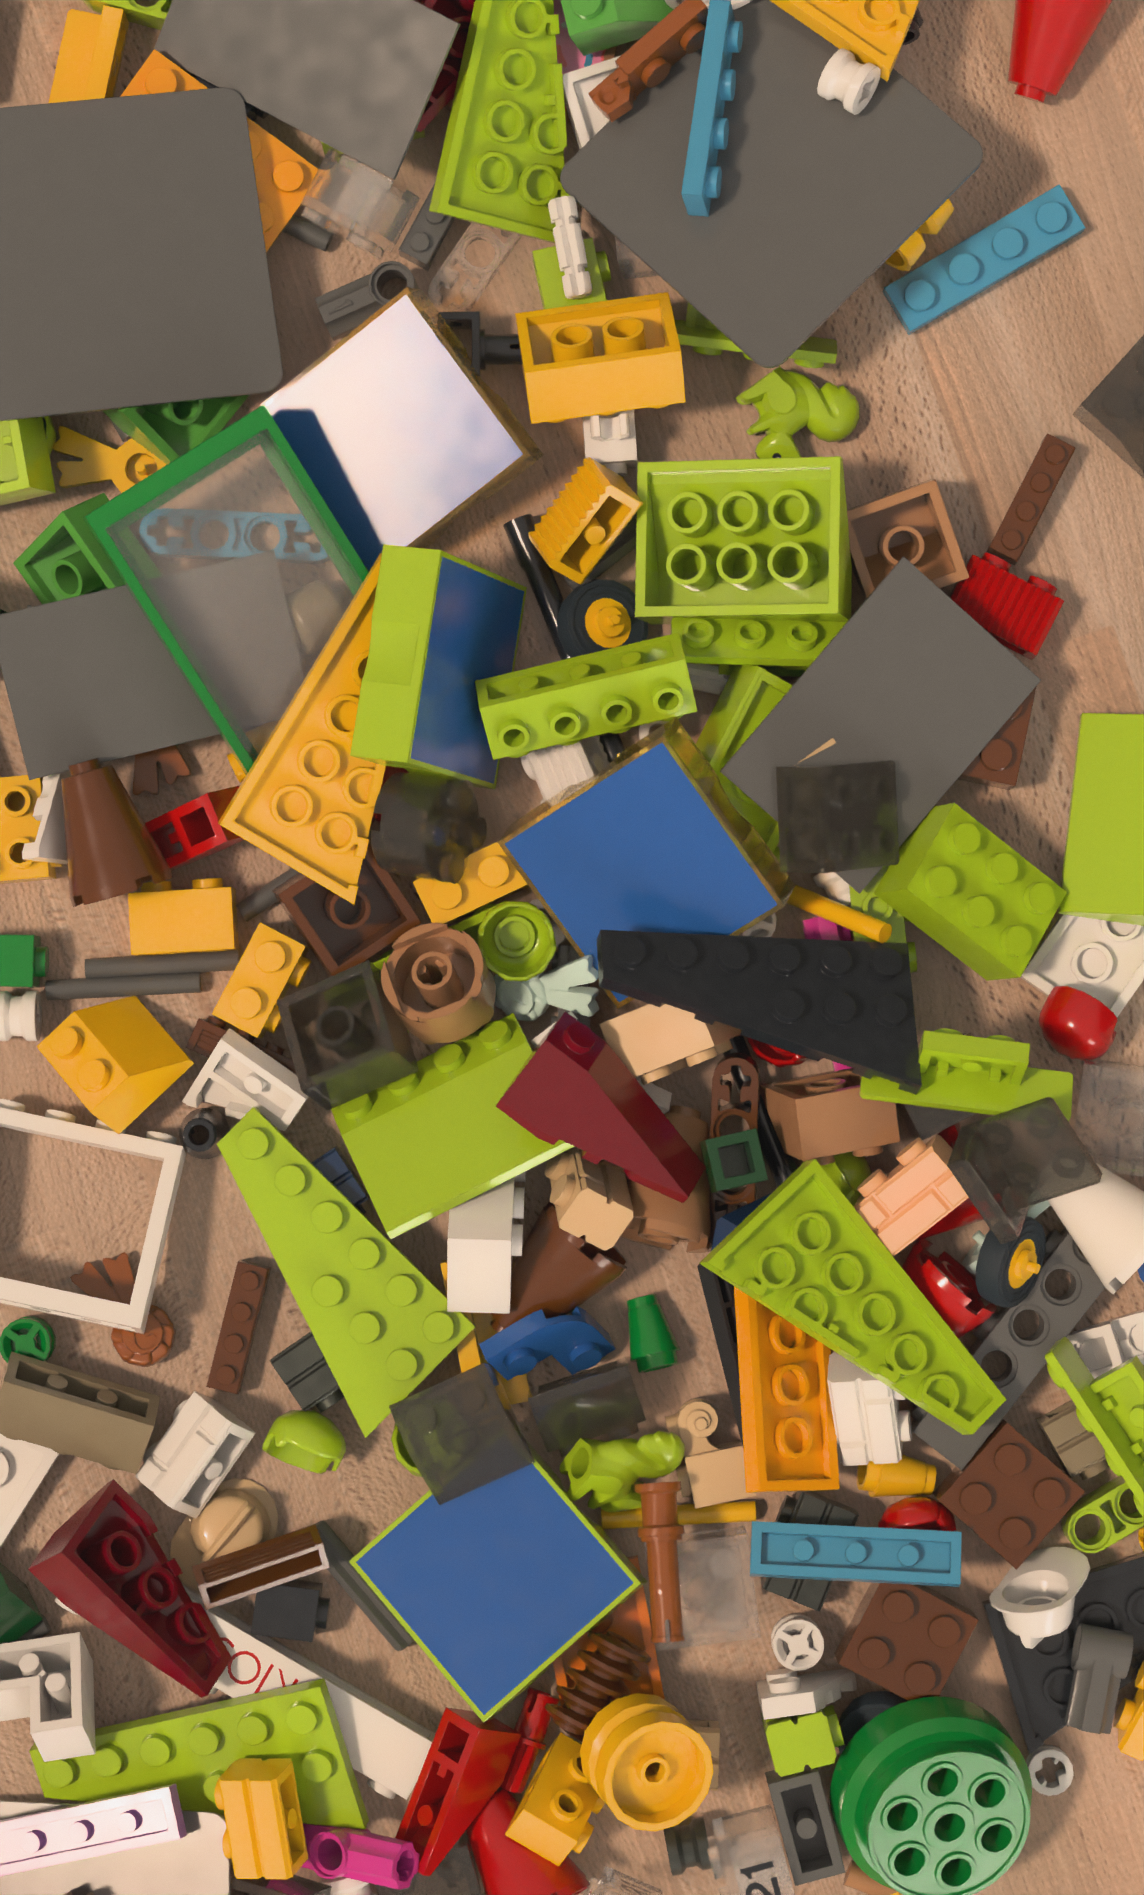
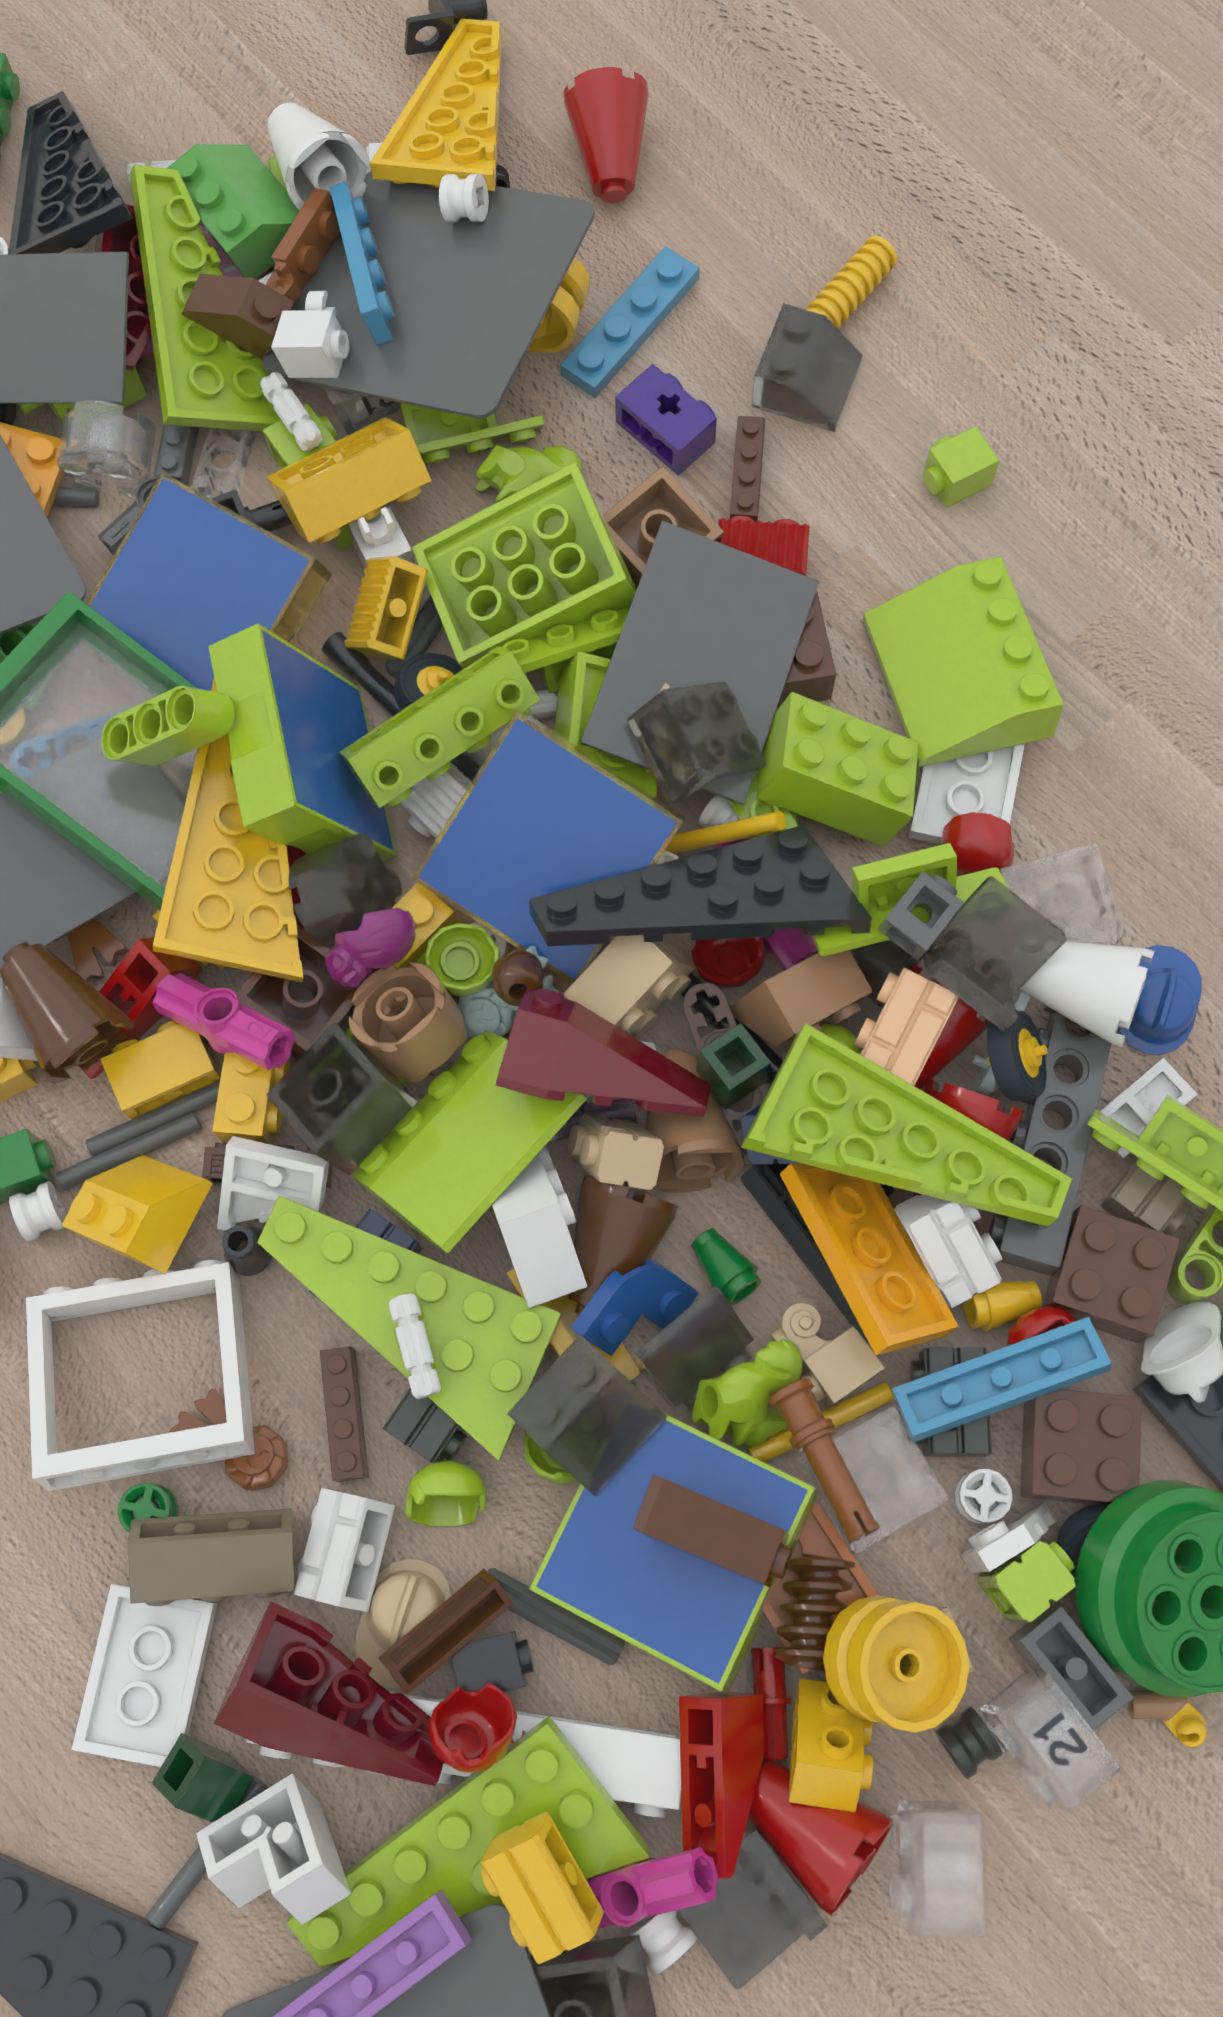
camera: 20 degrees left, 15 degrees down
none -> lime beam [101,686,235,766]
none -> dark pink piece [153,973,296,1070]
none -> reddish brown slope [181,274,294,360]
none -> white brick [271,291,349,378]
none -> magenta hair [325,908,416,988]
none -> white axle [389,1294,441,1399]
none -> red hair [427,1683,517,1773]
none -> reddish brown piece [491,950,544,1006]
none -> dark purple brick [615,363,717,476]
none -> reddish brown slope [633,1474,793,1587]
none -> dark grey brick [877,871,964,960]

